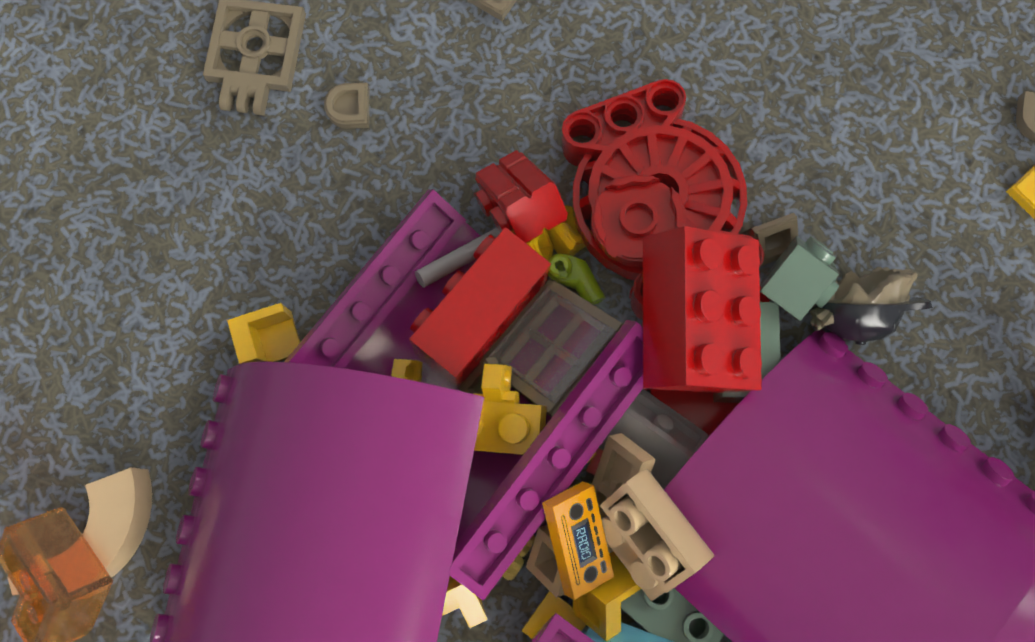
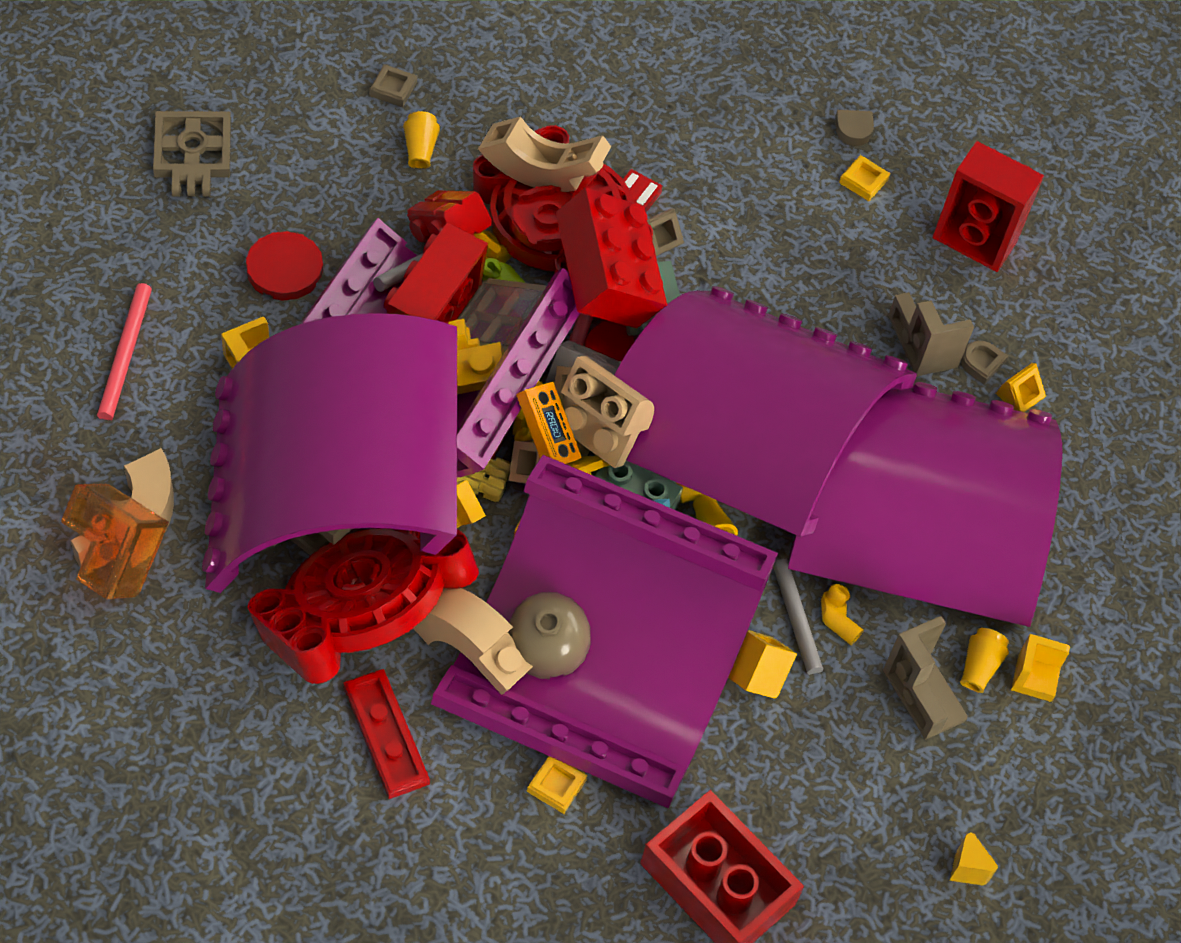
camera: 25 degrees left, 20 degrees down
dark tan tile [324,83,370,129] -> none
sand green brick [760,236,839,321] -> none
hair [810,267,933,345] -> none
none -> coral bar [97,283,152,421]
none -> red tile [246,231,323,301]
none -> yellow cone [403,111,440,169]
none -> tan arch [478,116,611,192]
none -> tile [623,169,663,213]

